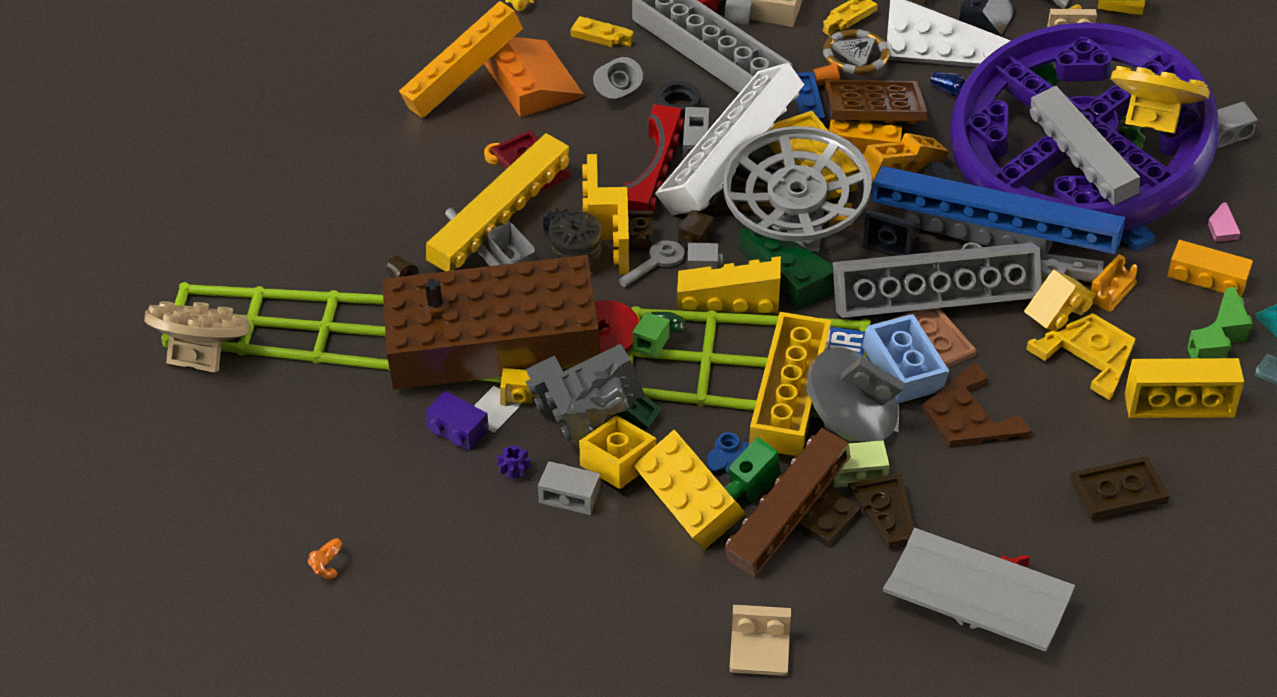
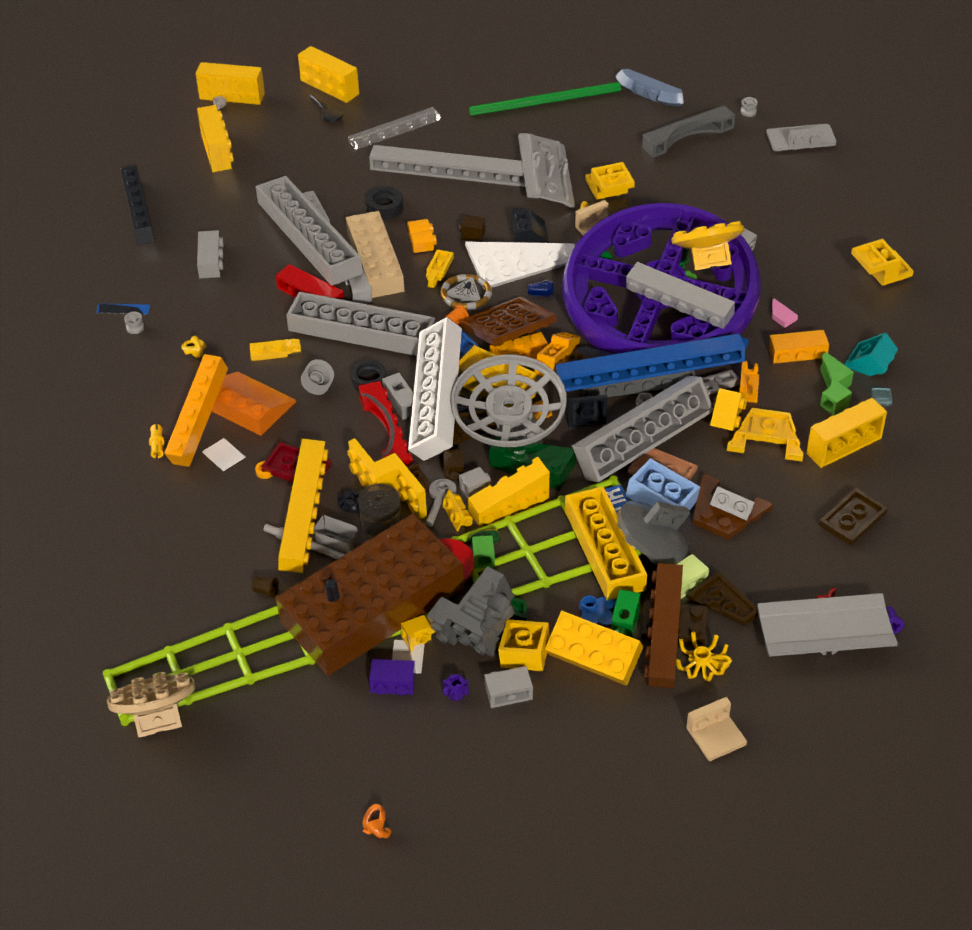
camera: 30 degrees left, 0 degrees up
none -> yellow pin [149,424,165,458]
none -> white sticker [202,438,245,471]
none -> yellow hinge [442,489,473,531]
none -> yellow animal [676,632,732,681]
none -> light grey hinge [710,486,755,520]
none -> dark purple bush [886,606,904,634]

